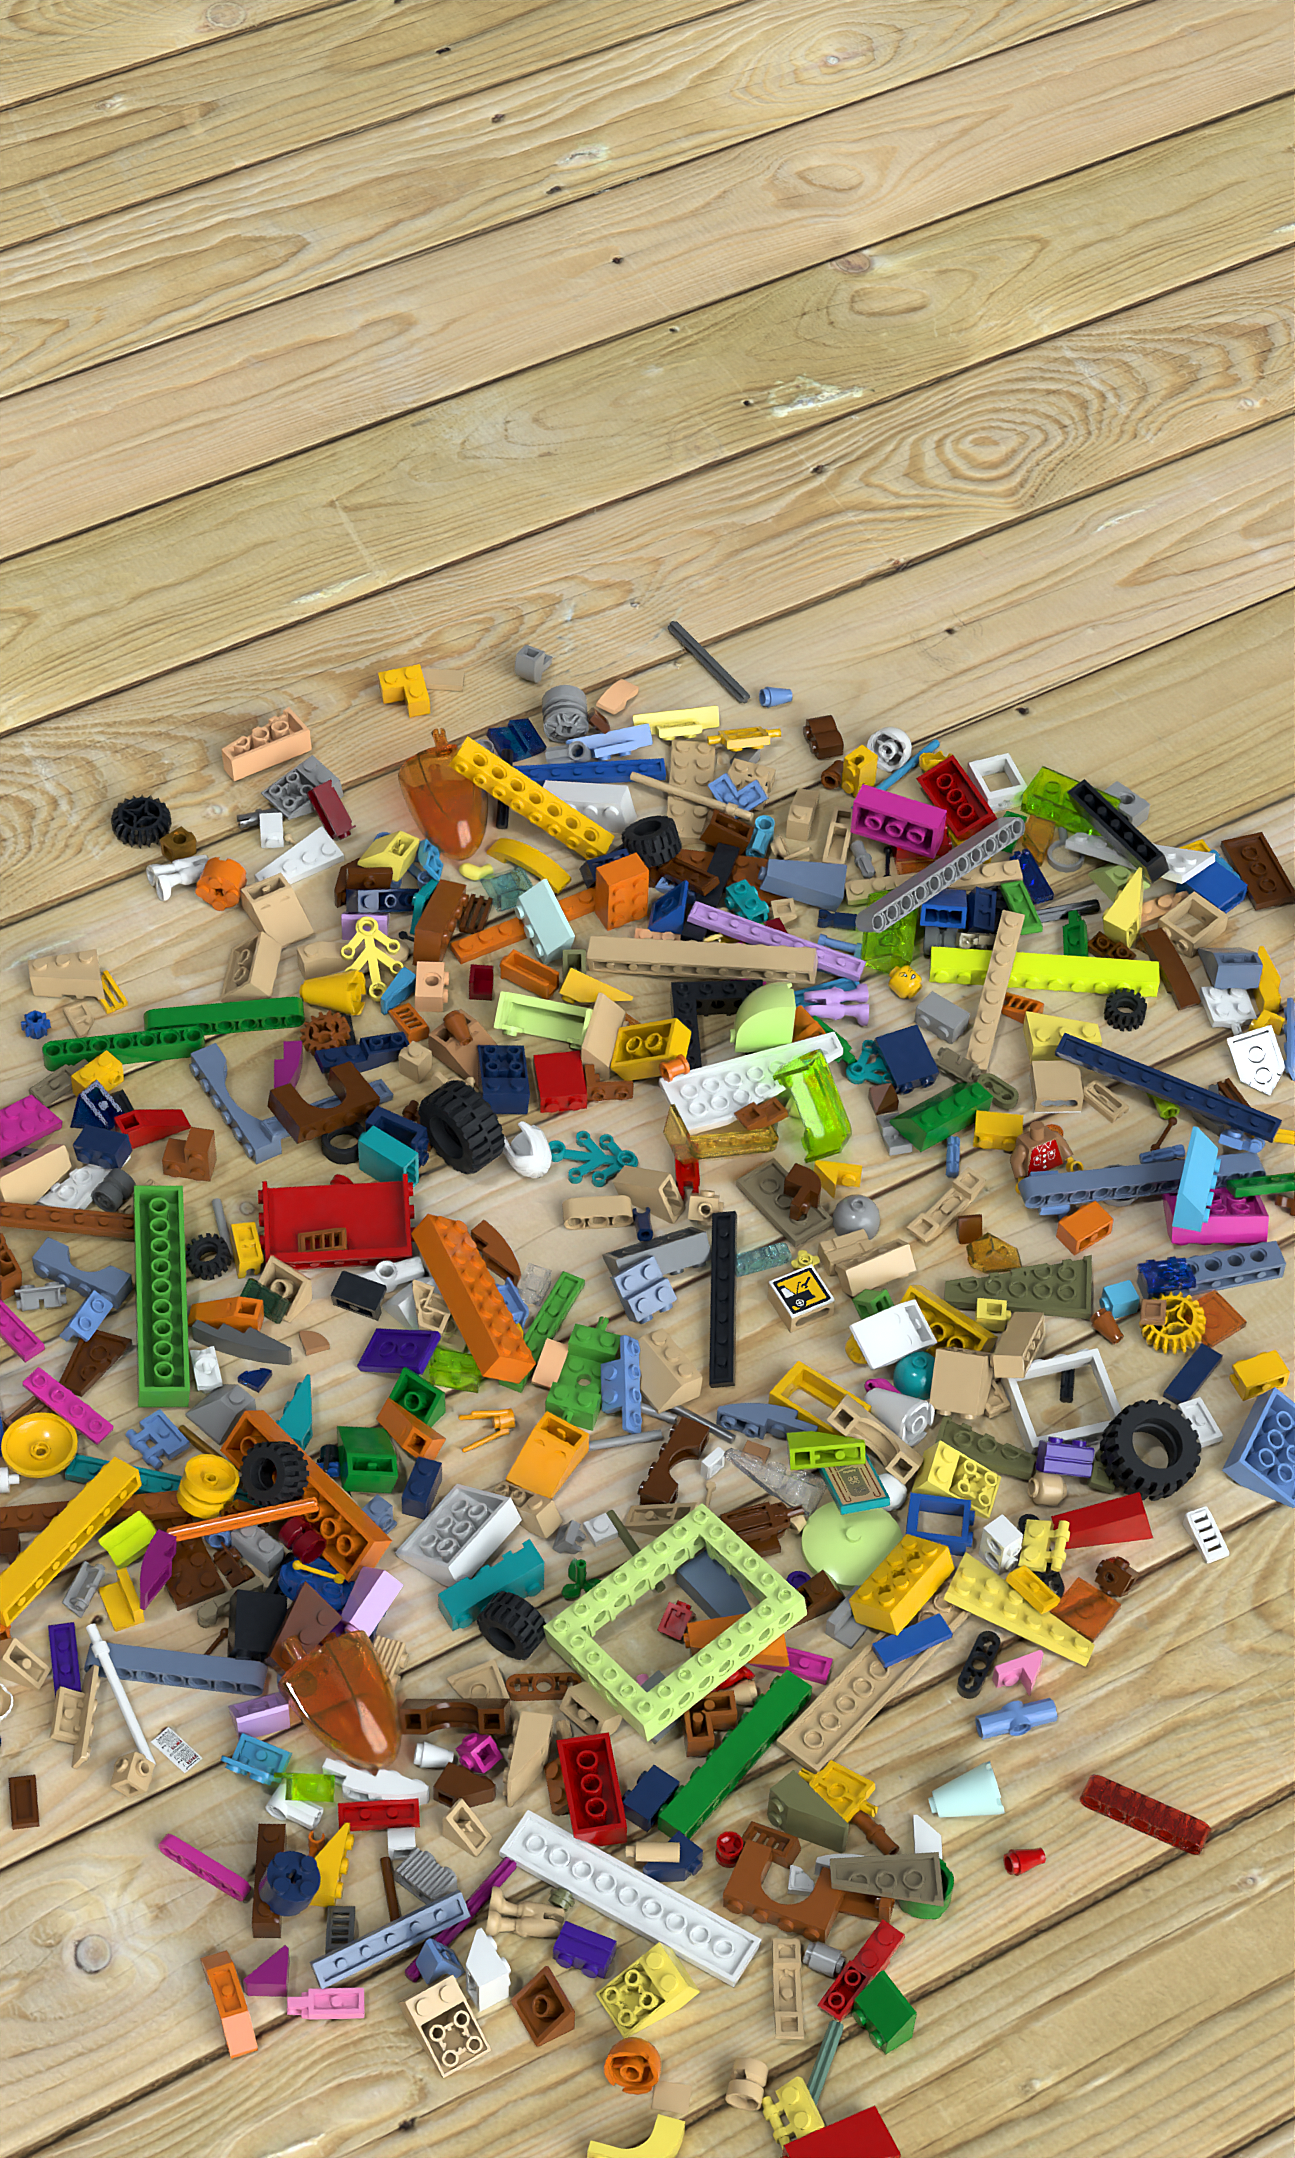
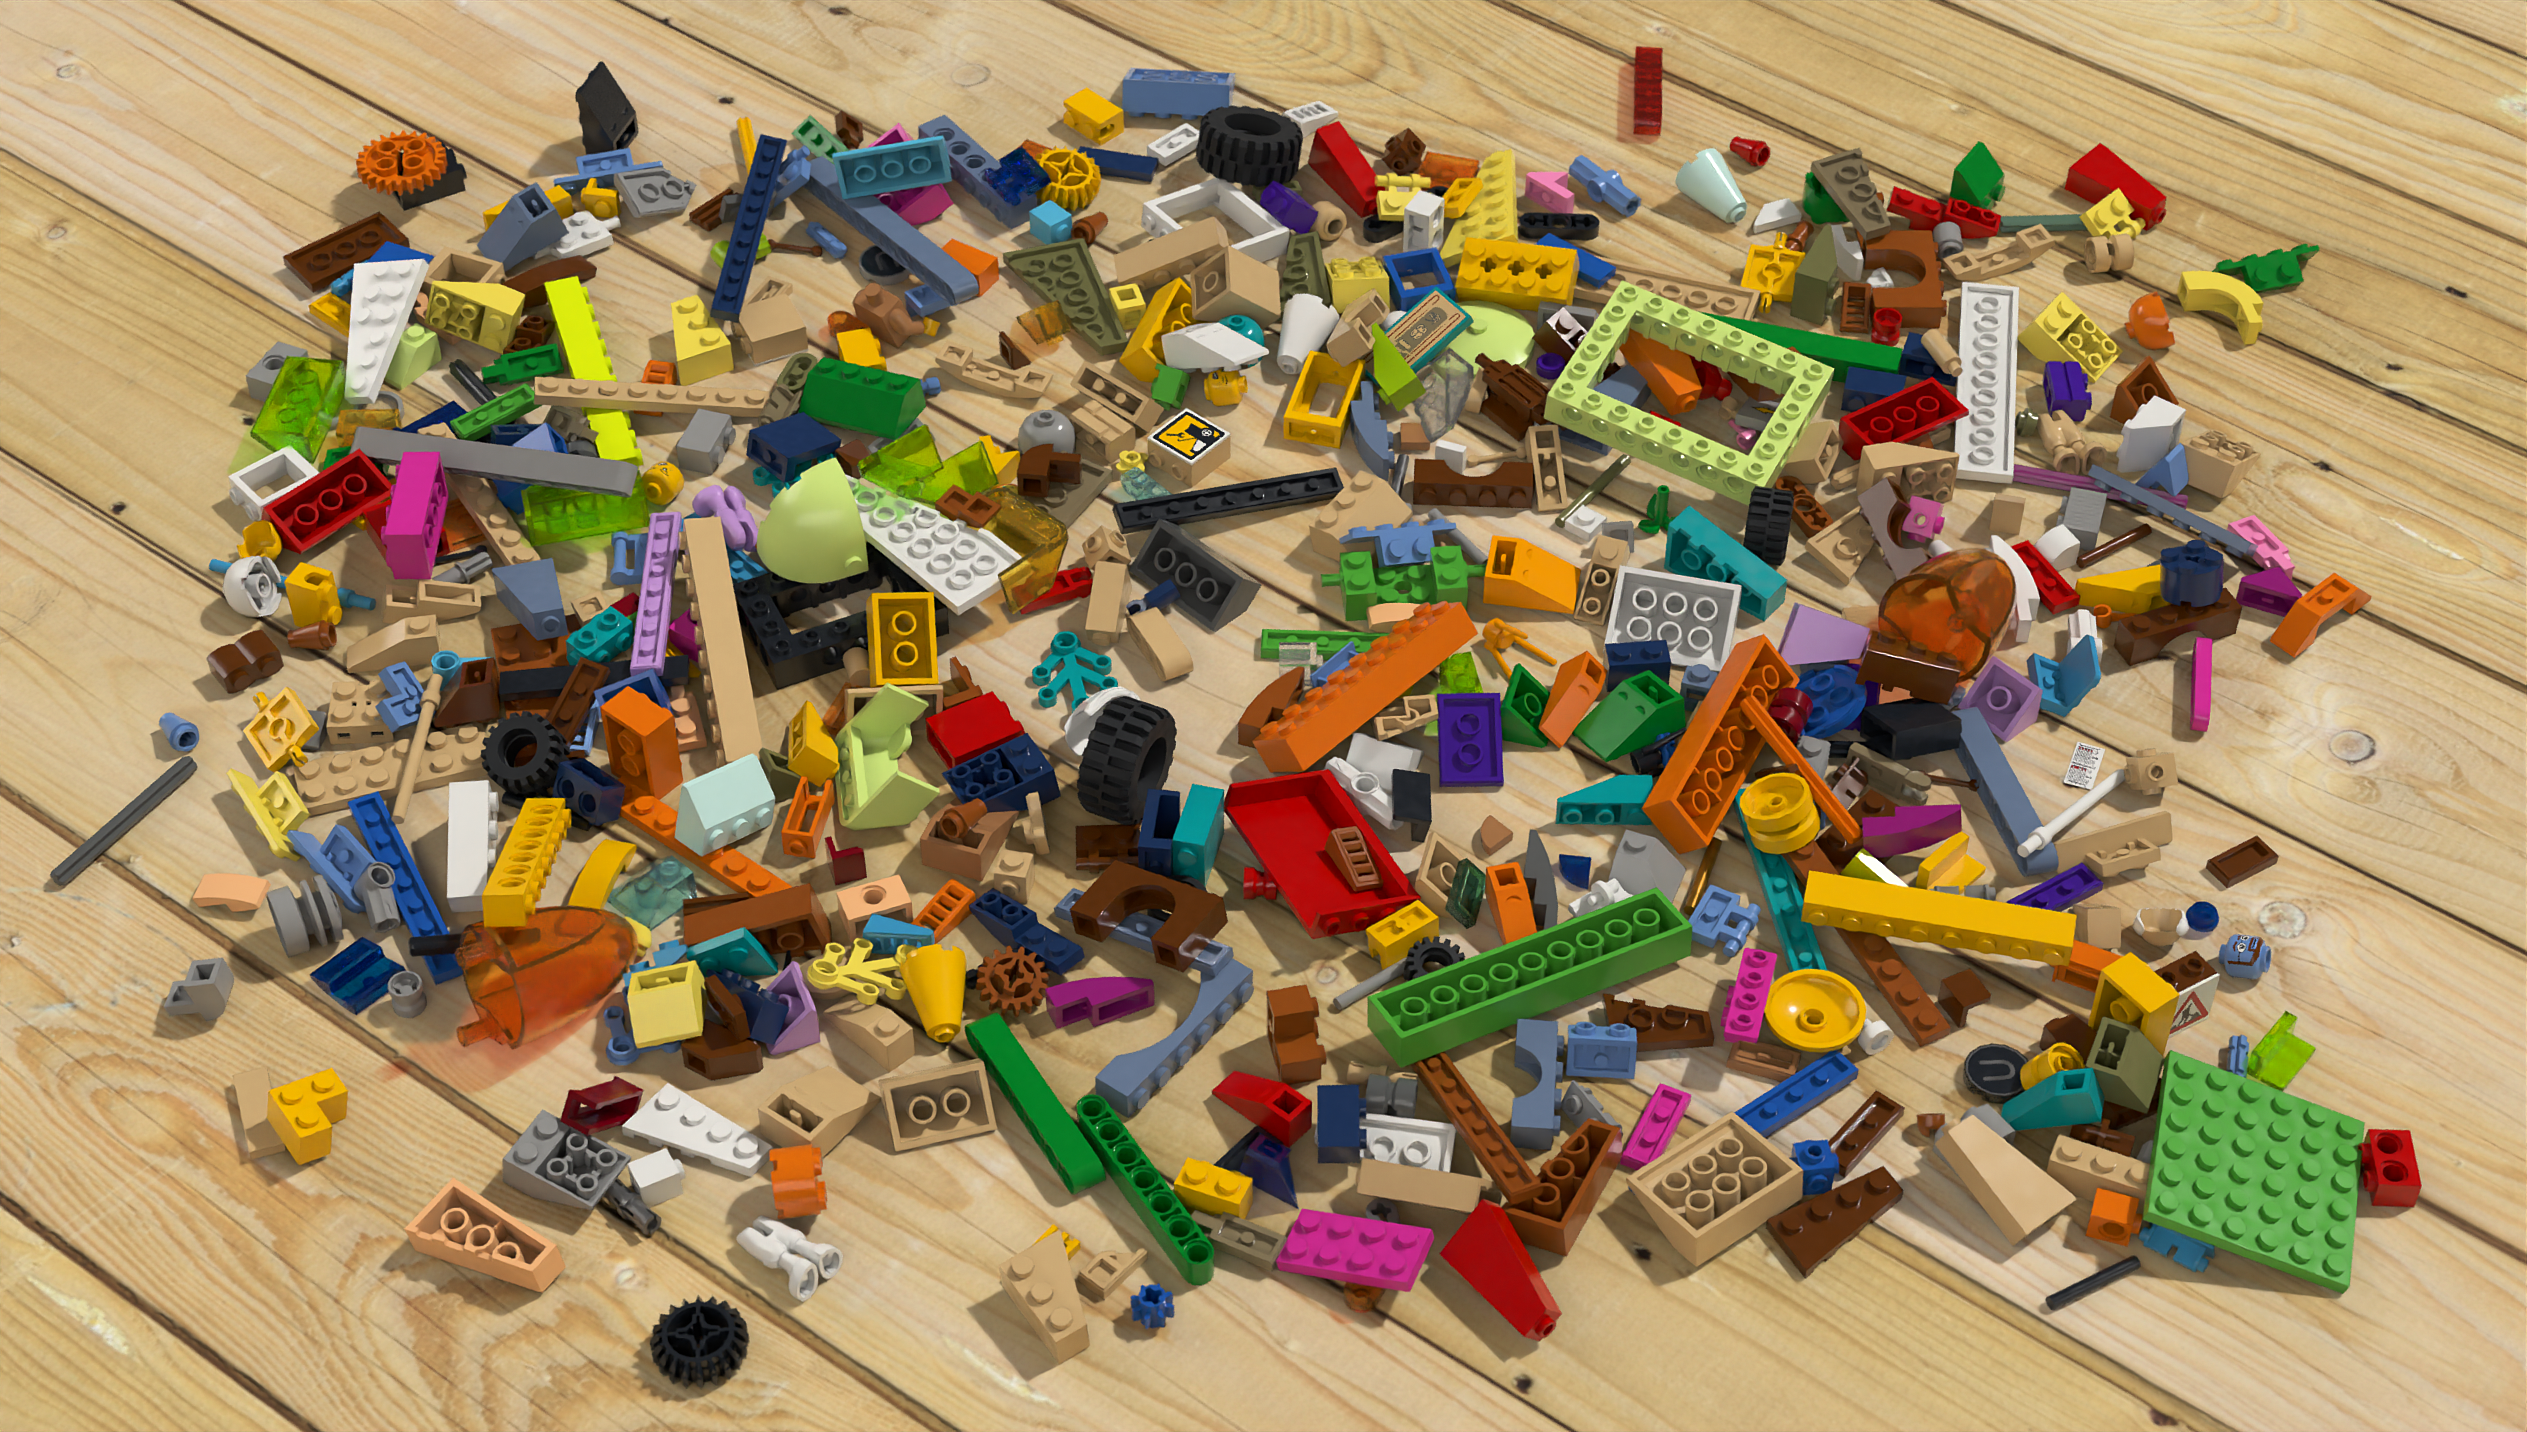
camera: 110 degrees left, 5 degrees down
pearl gold brick [160,826,197,863] -> none
black tyre [239,1441,309,1506] -> none
clear neon green panel [274,1772,335,1802] -> none
yellow hinge [292,1560,345,1584] -> none
reddish brown slope [433,1762,496,1808] -> none
reddish brown plate [587,707,610,734] -> none
plate [610,1255,677,1324] -> none
orange bush [659,1054,690,1083] -> none
tan bracket [770,834,811,860] -> none
dark blue bar [817,909,857,931] -> none
dark pink arm [864,1378,901,1394] -> none
black brick [1067,779,1170,883] -> none
black tyre [1104,988,1147,1032] -> none
medium nougat tile [1140,1299,1167,1326] -> none

